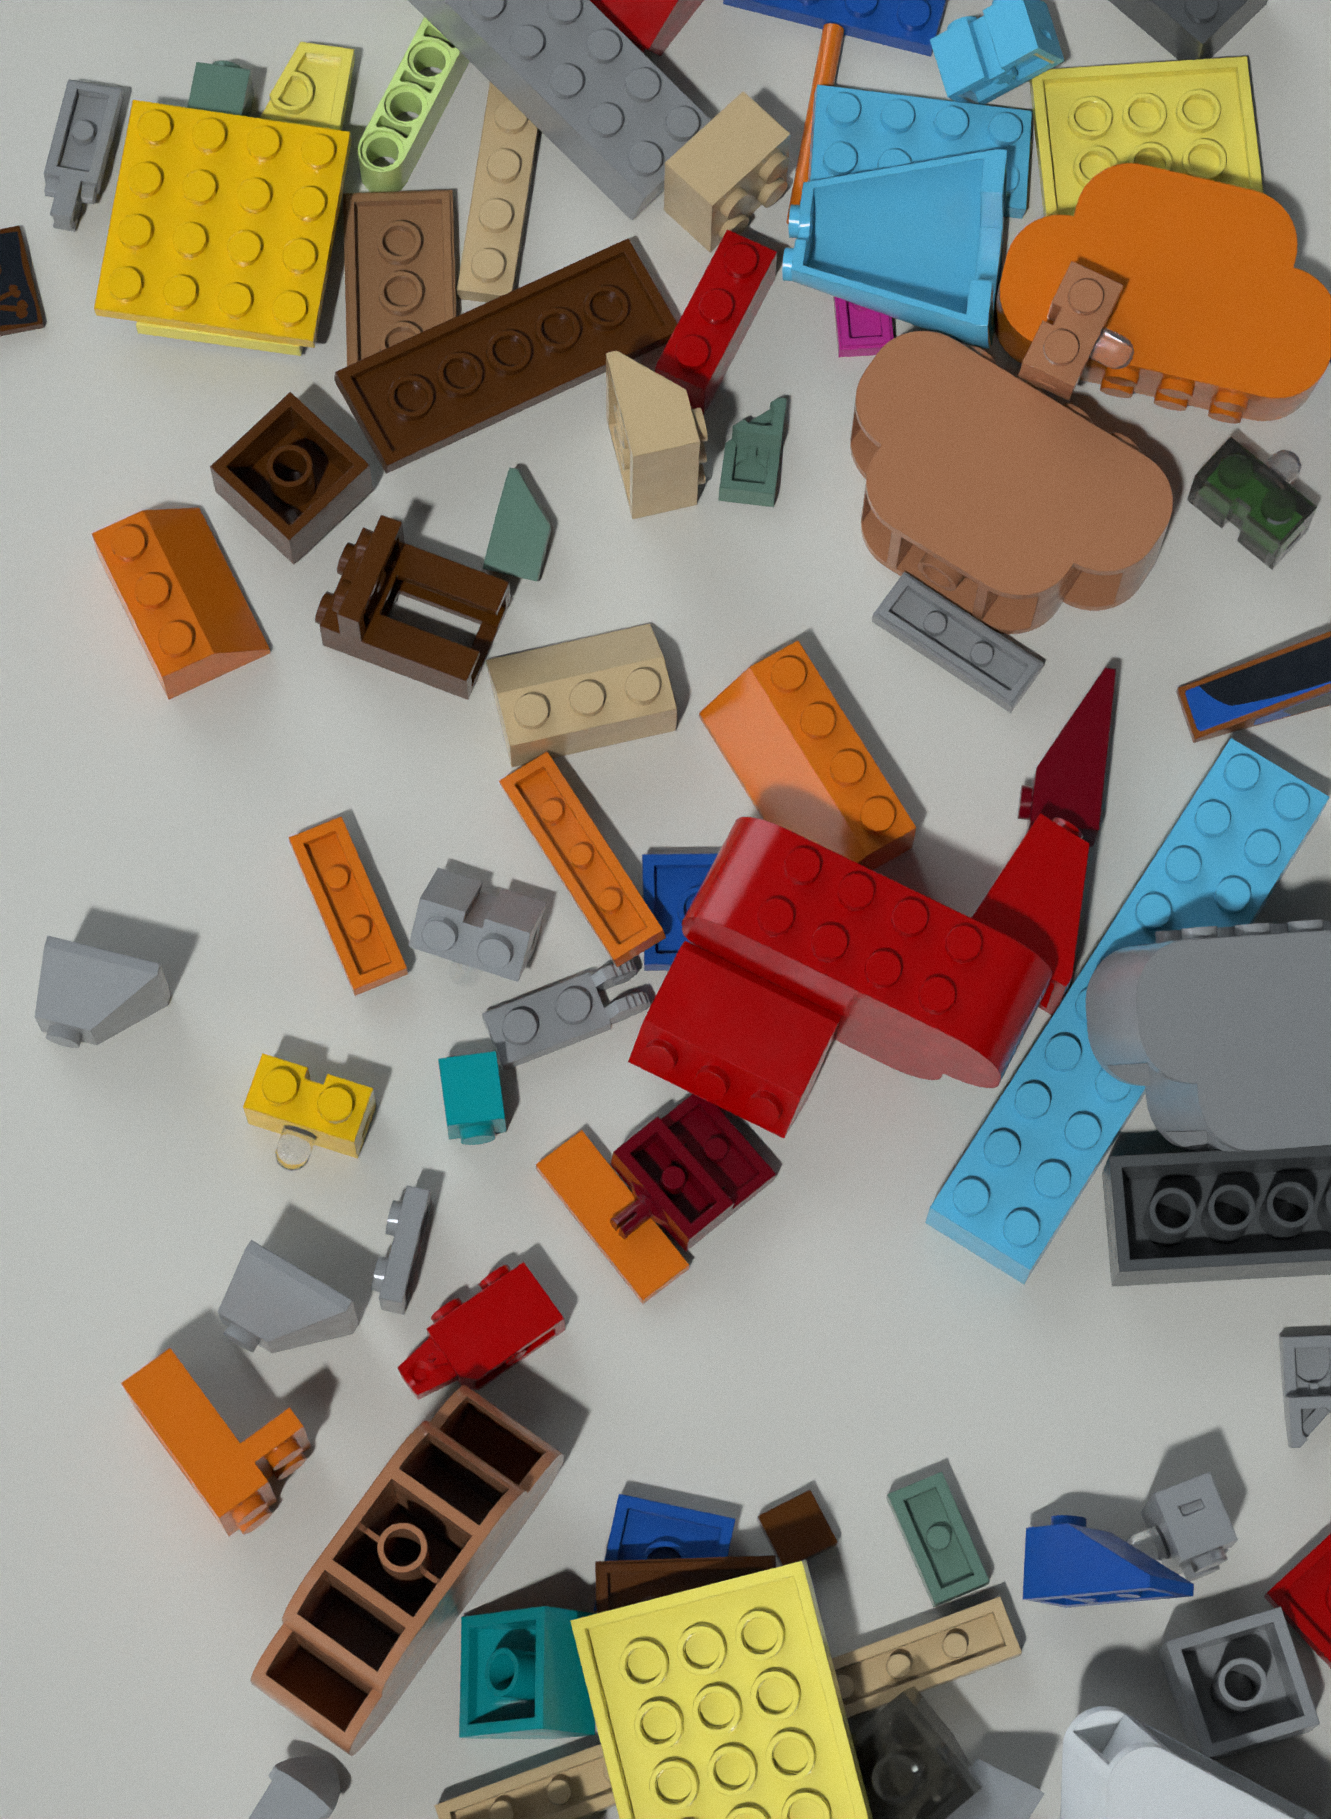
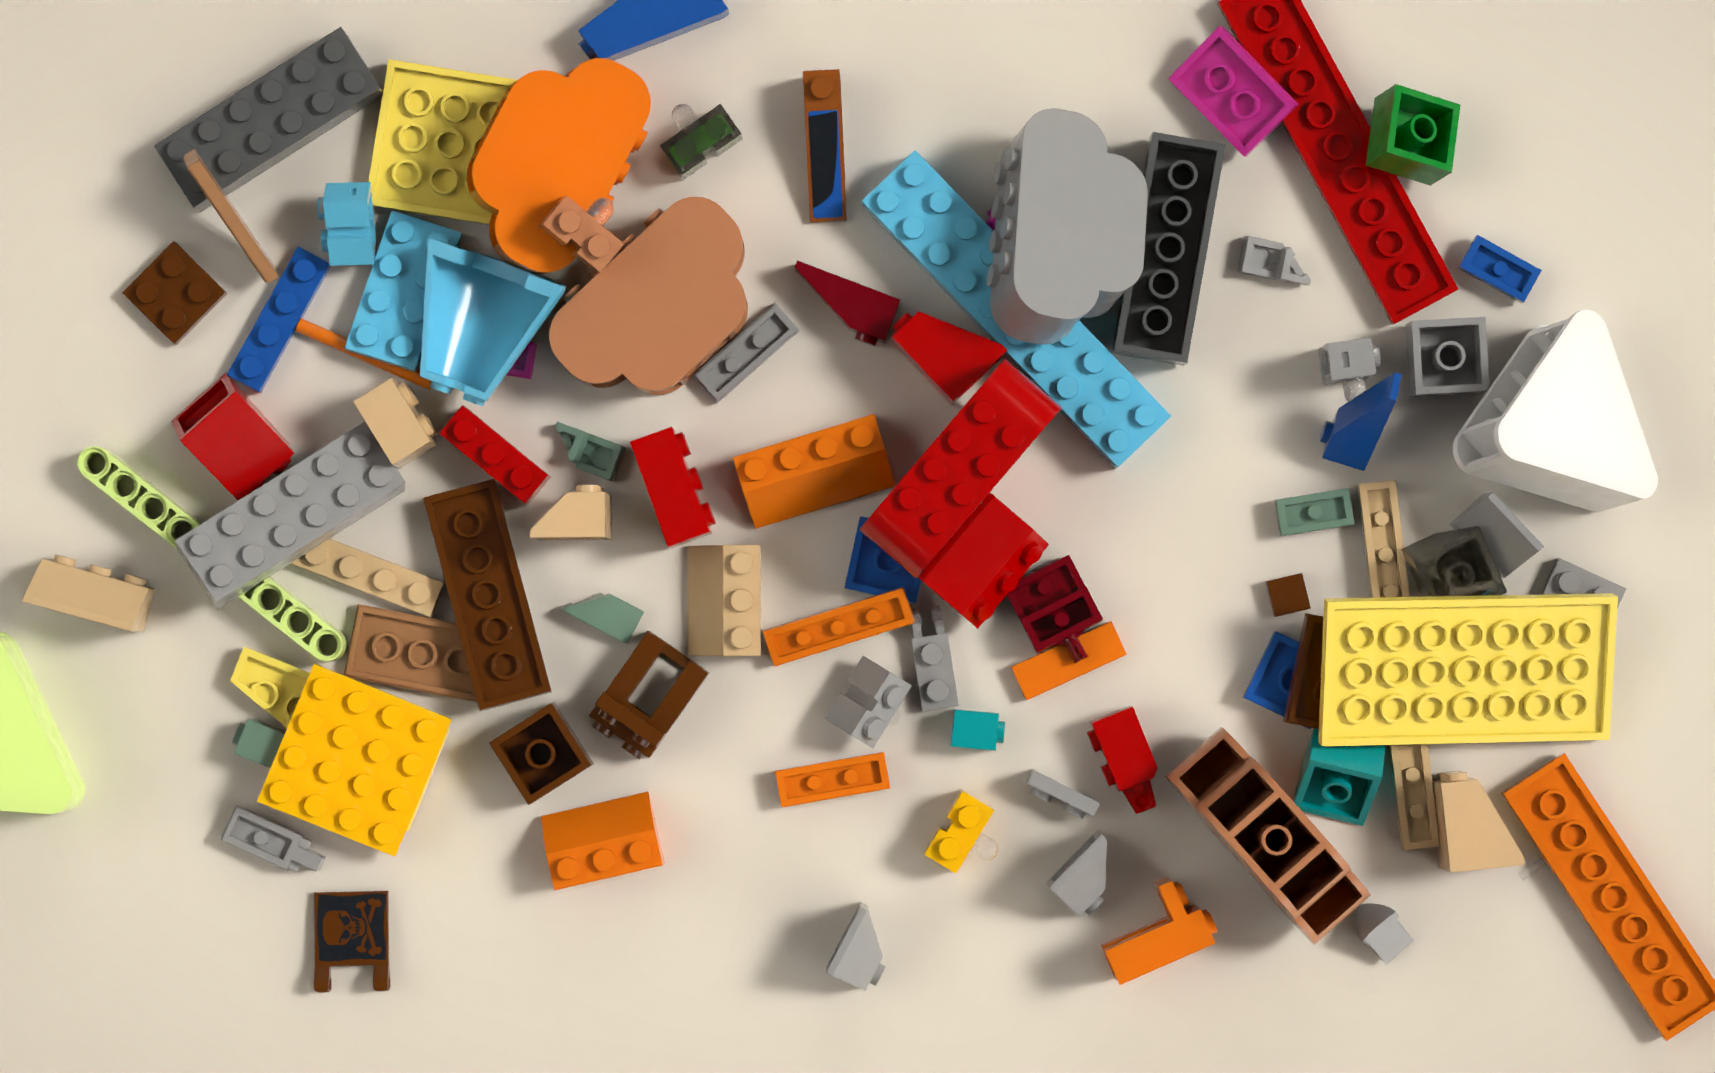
camera: 75 degrees left, 15 degrees up
none -> red brick [630,427,716,548]

